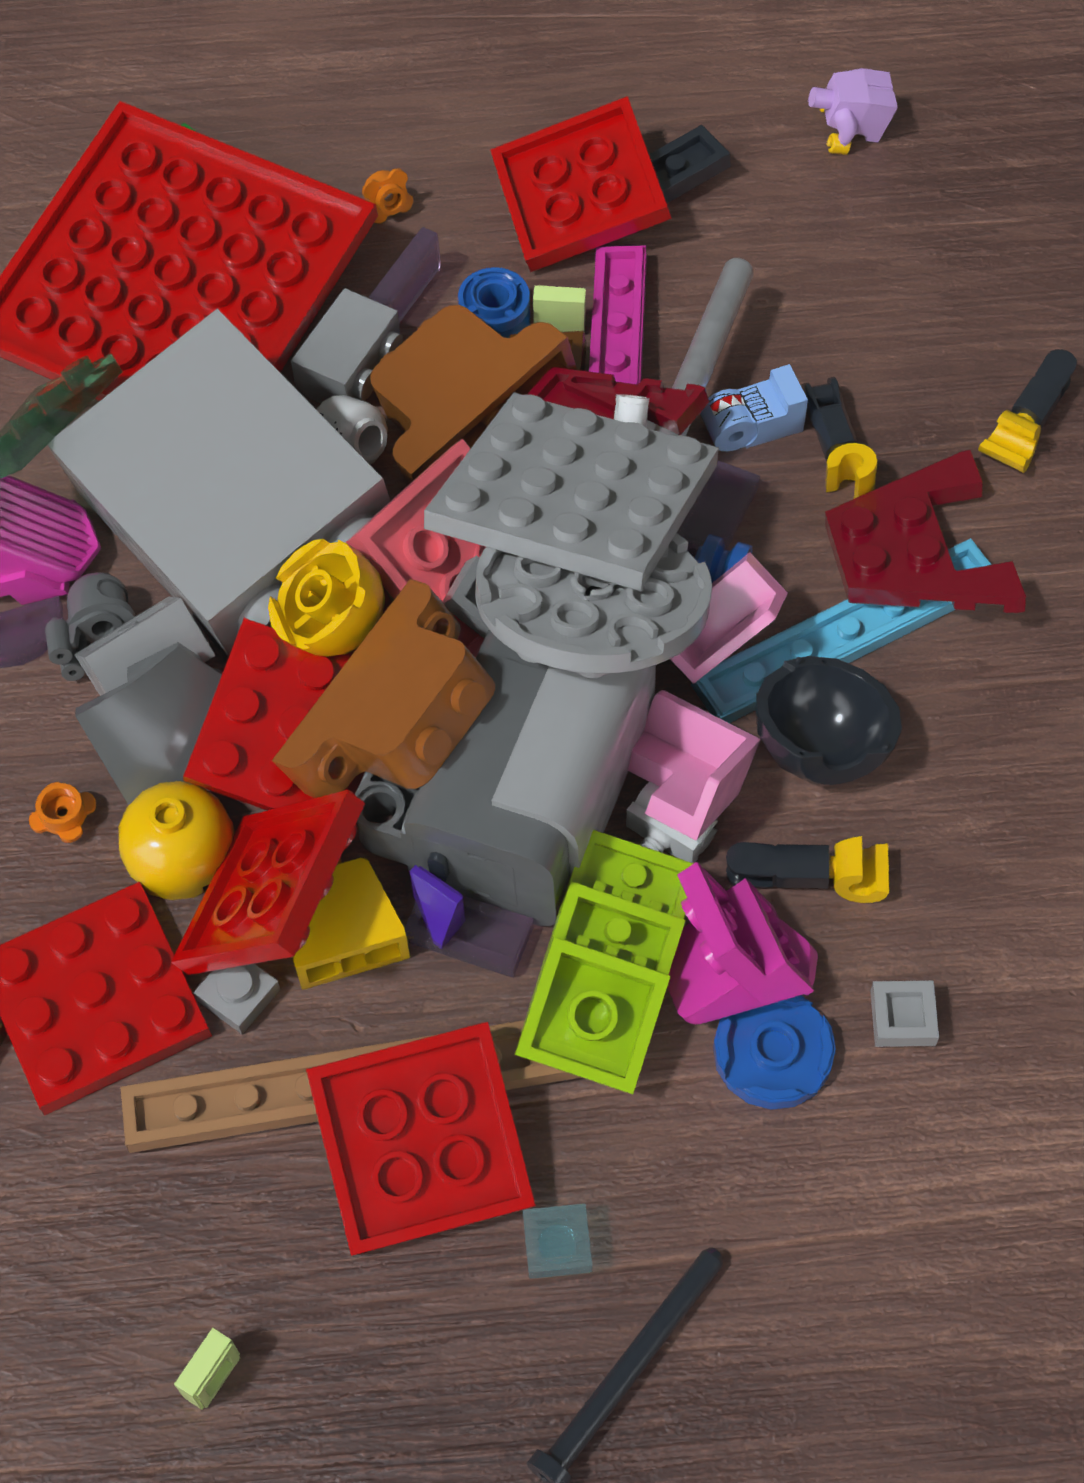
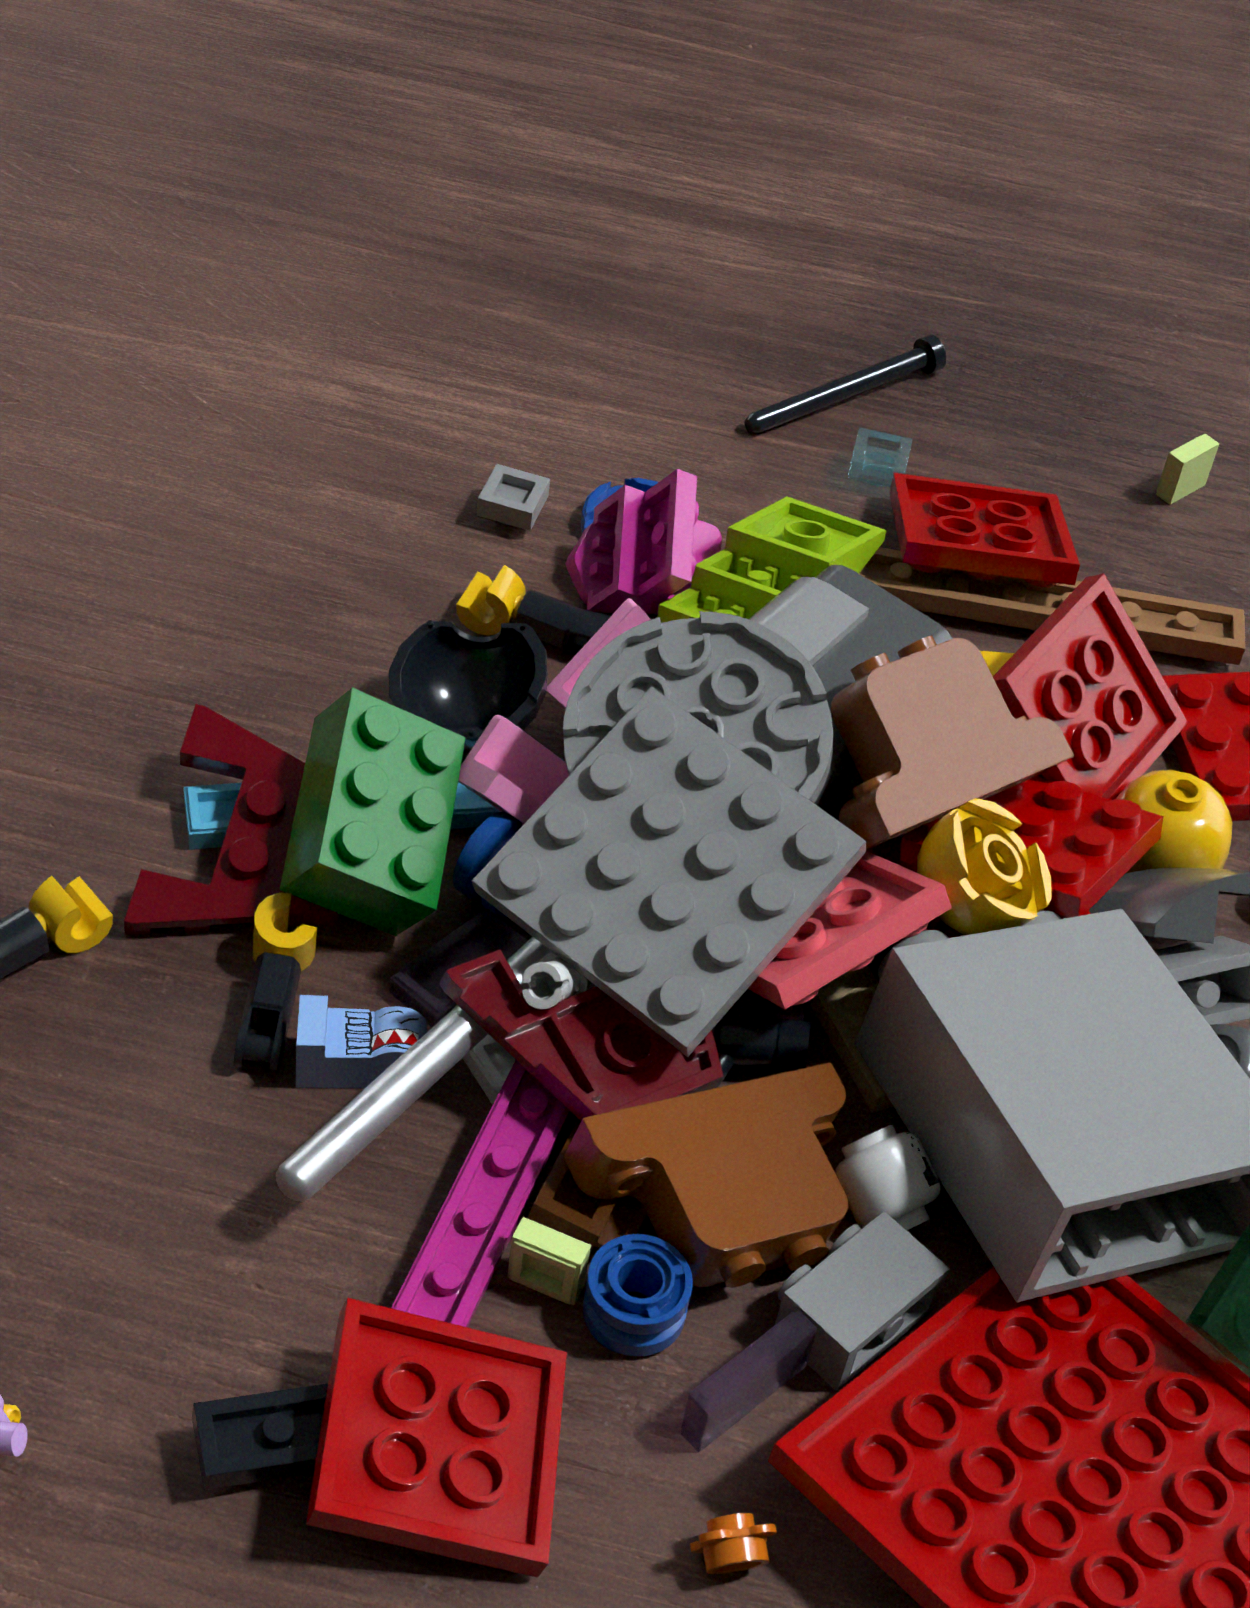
camera: 170 degrees left, 15 degrees down
none -> green brick [280,687,466,936]

